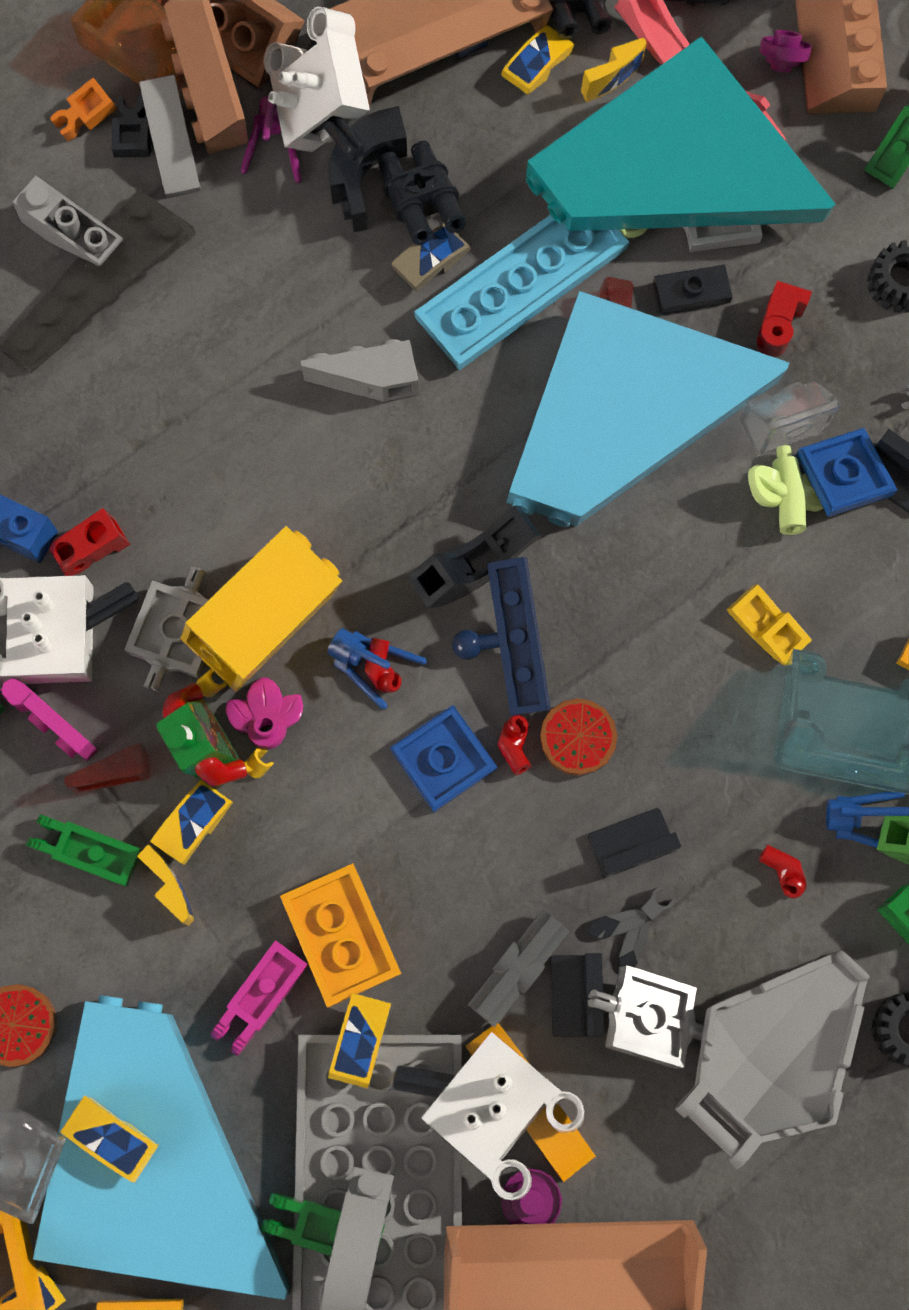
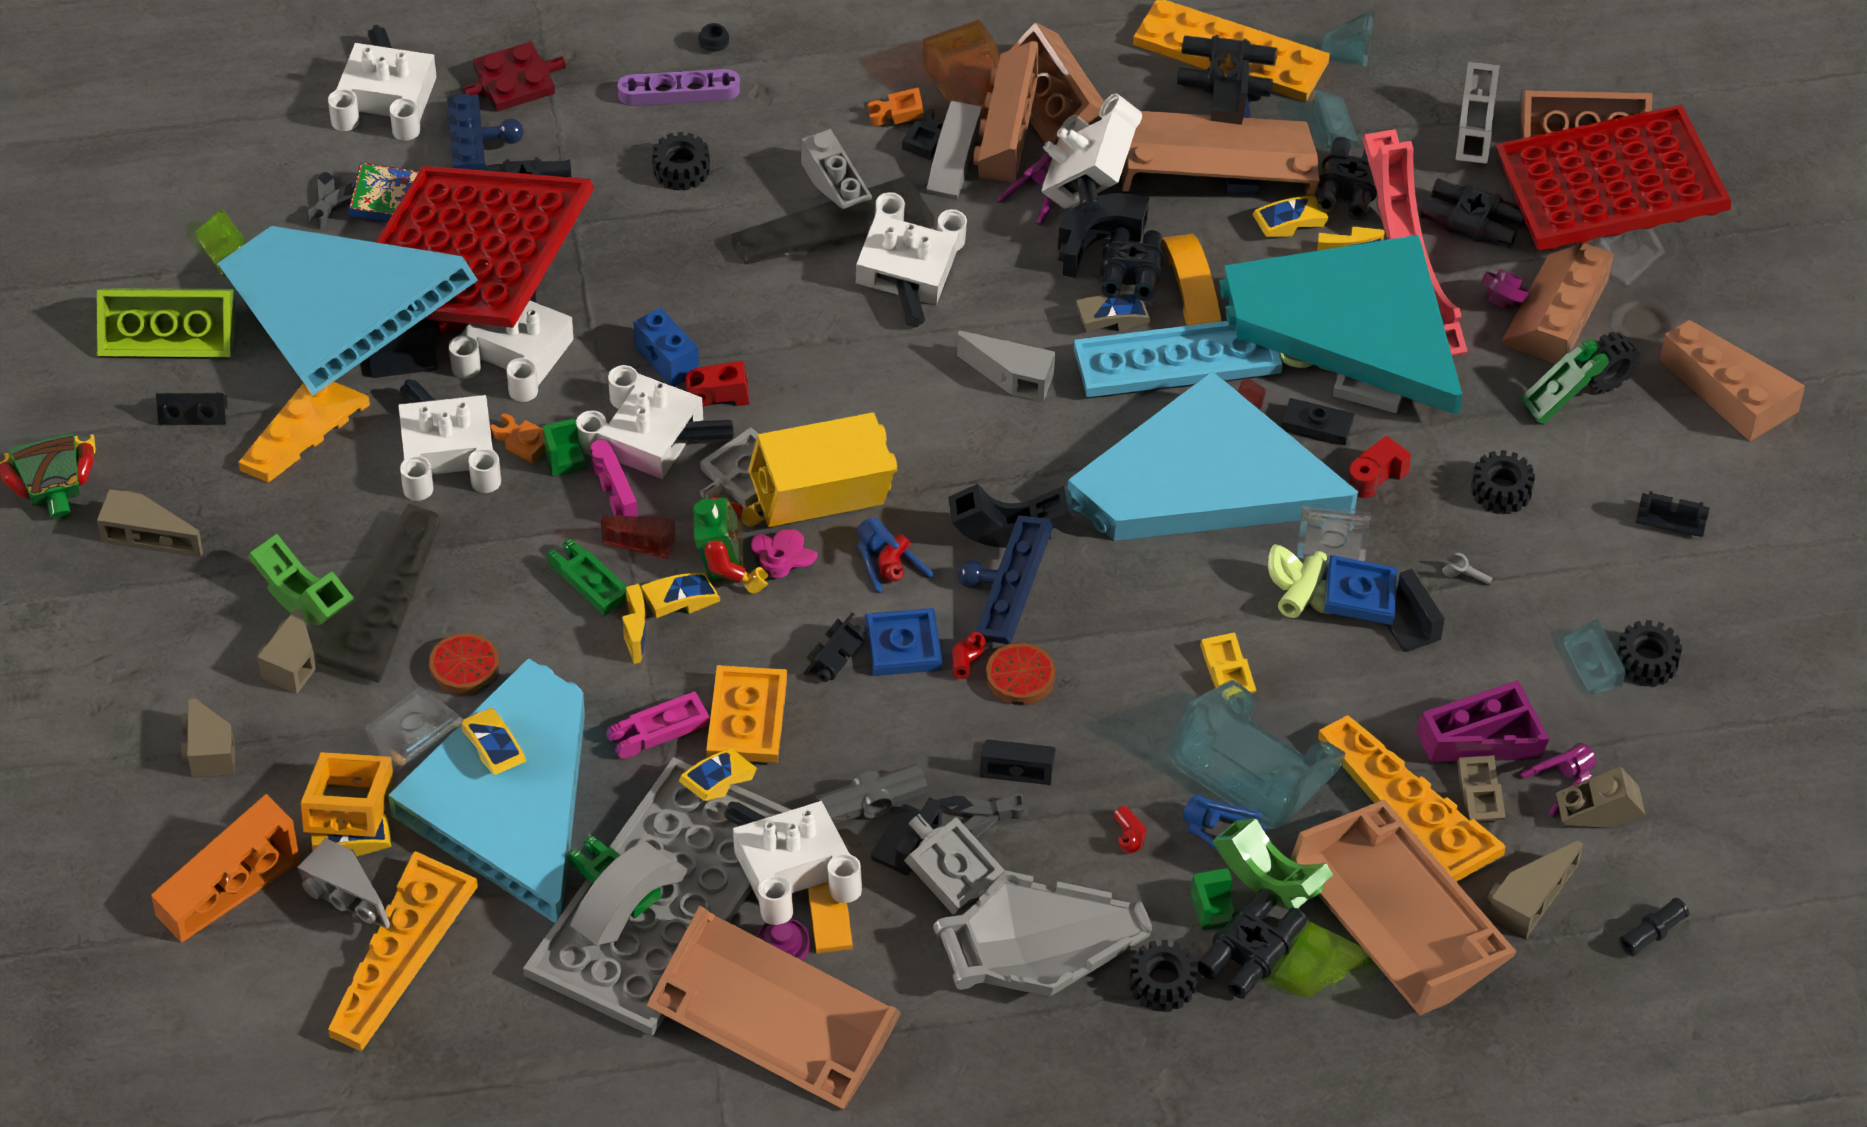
camera: 30 degrees right, 25 degrees down
none -> black hinge [803,613,866,682]
none -> white piece [856,192,967,328]
none -> light orange slope [1162,234,1221,326]

